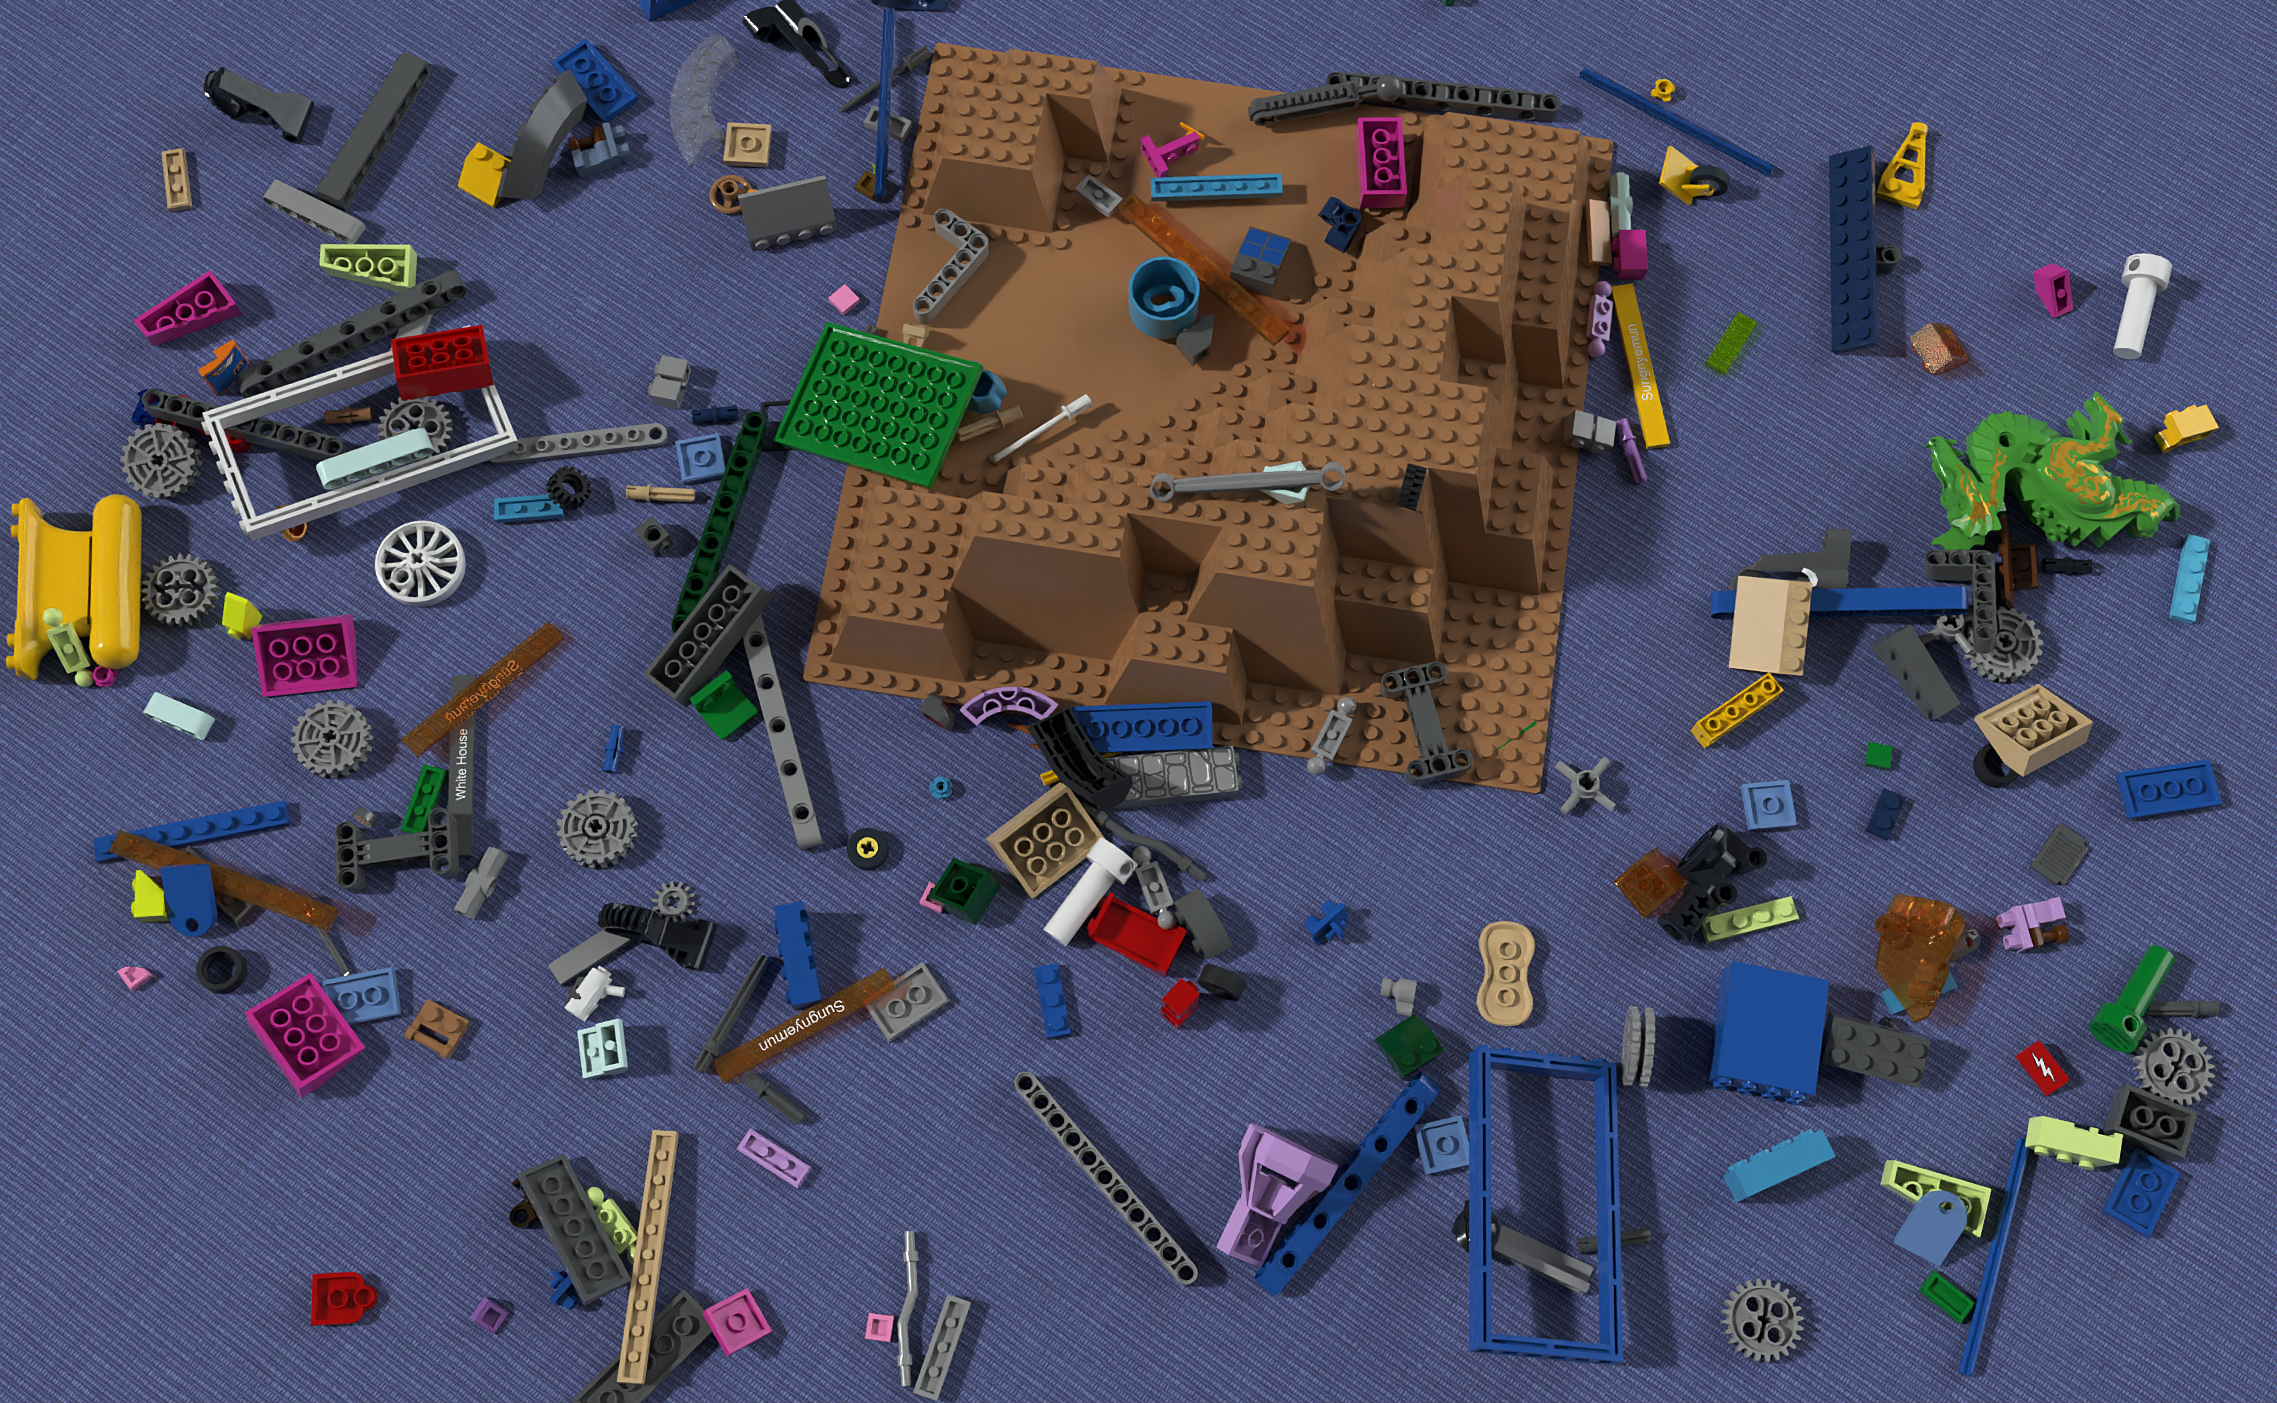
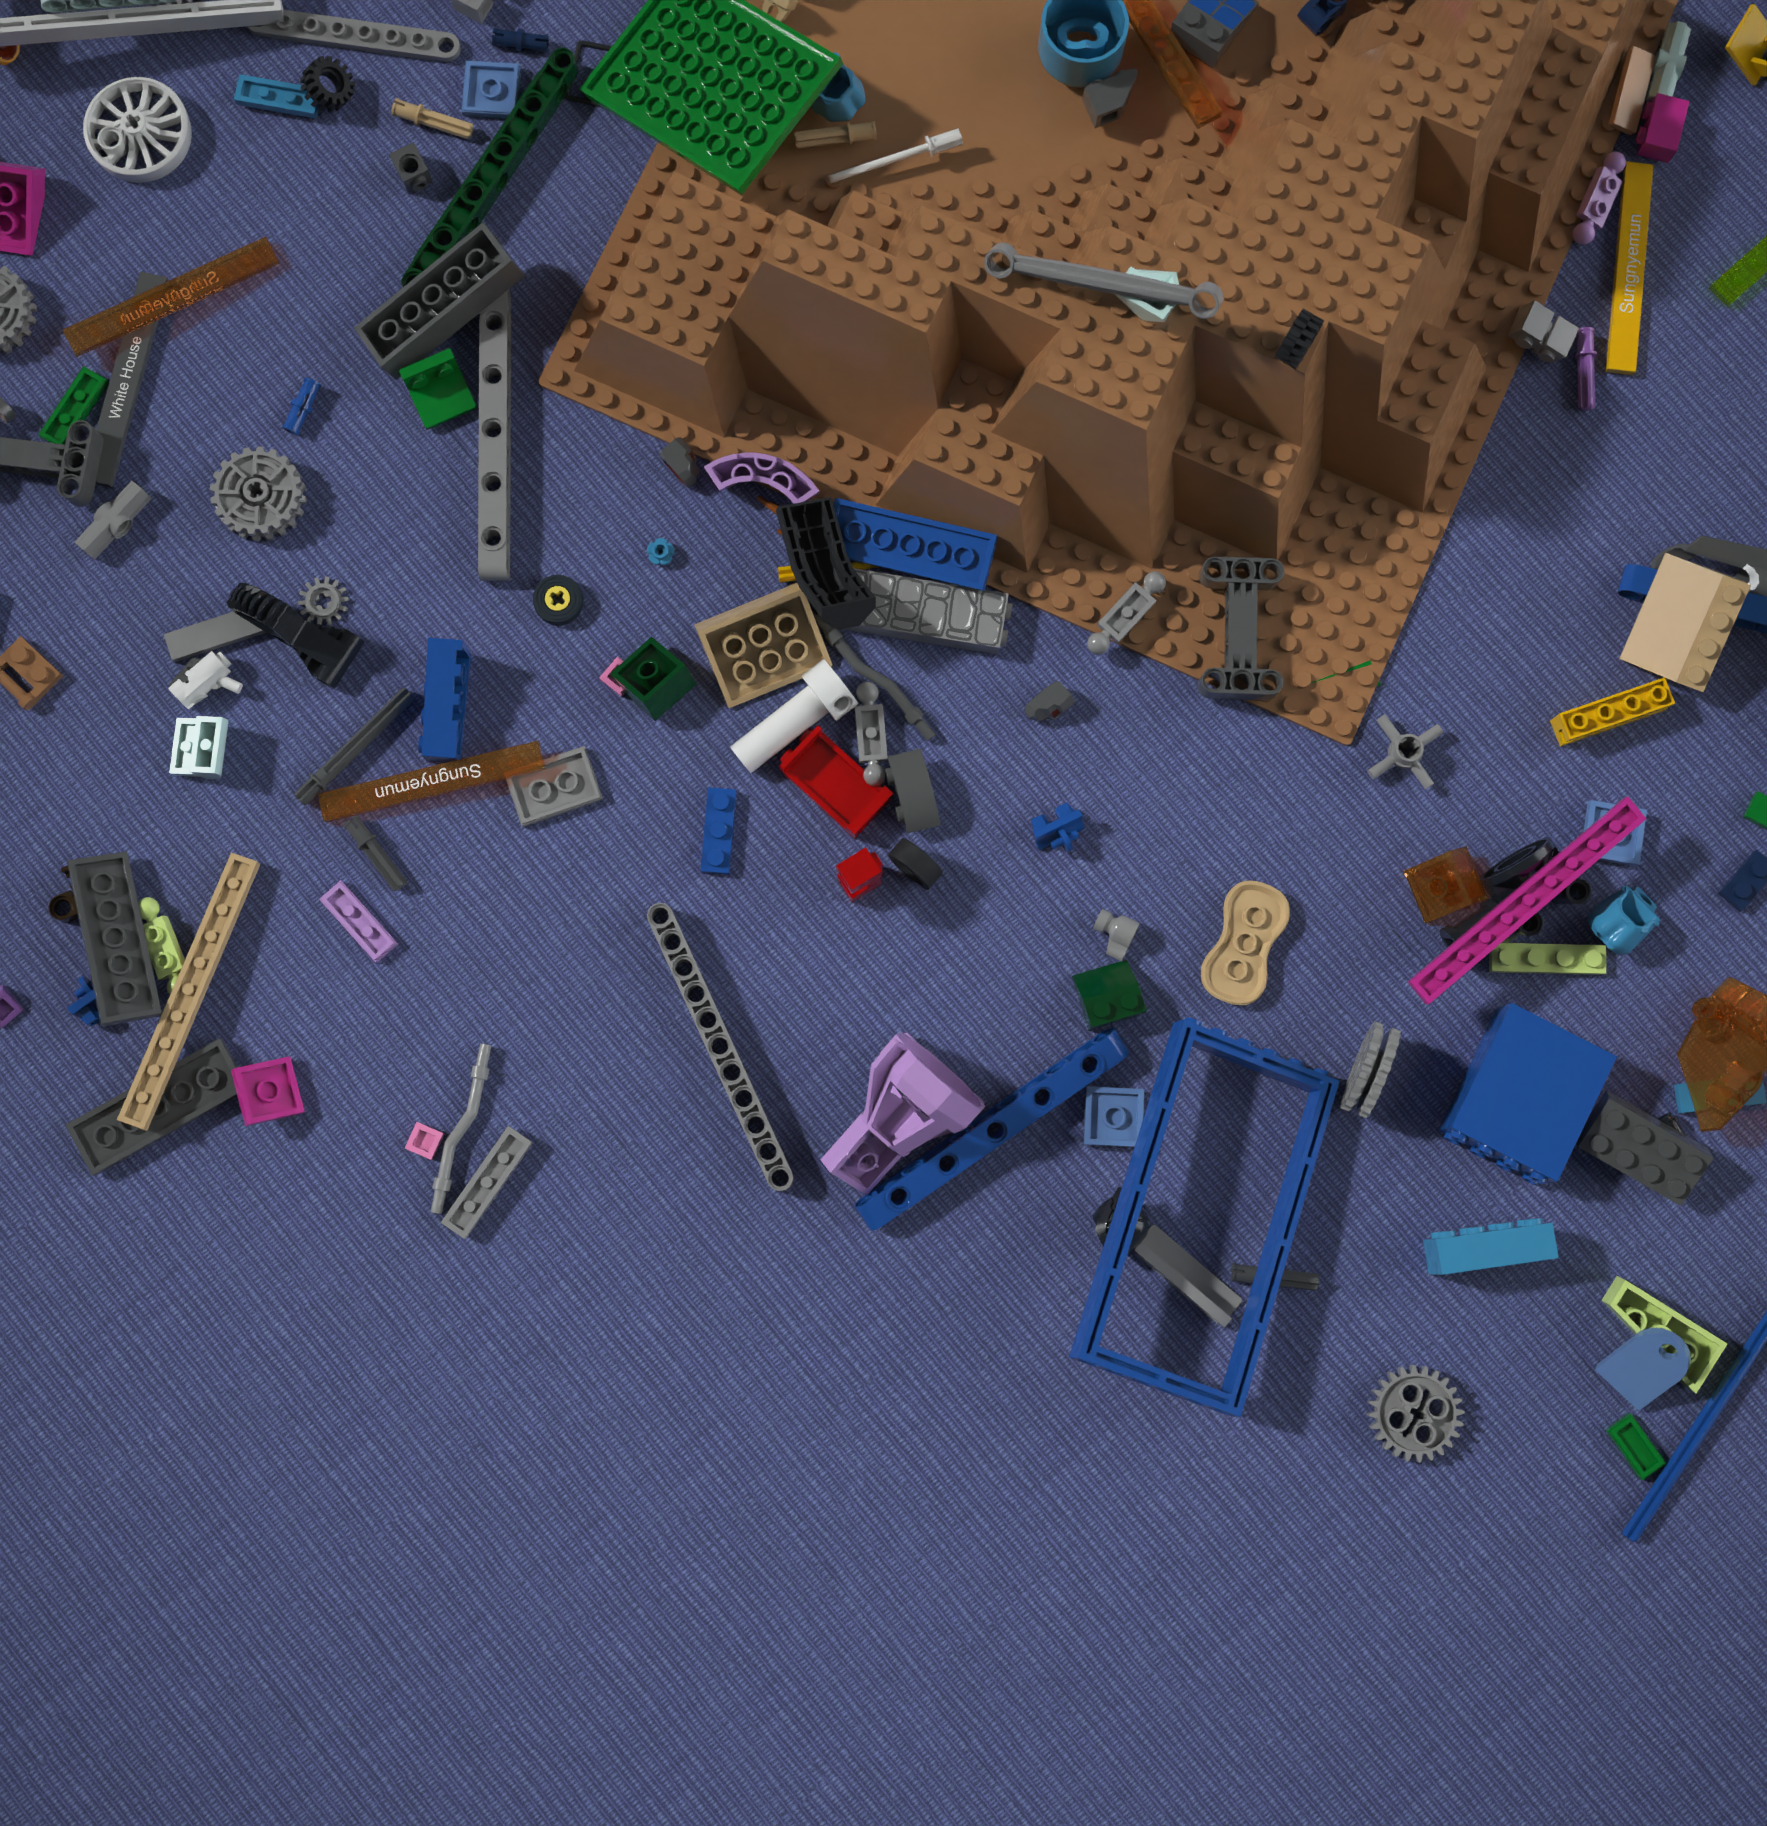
camera: 15 degrees right, 10 degrees up
none -> dark grey rock [1024,680,1075,721]
none -> dark pink plate [1407,797,1647,1005]
none -> dark azure piece [1587,886,1660,956]

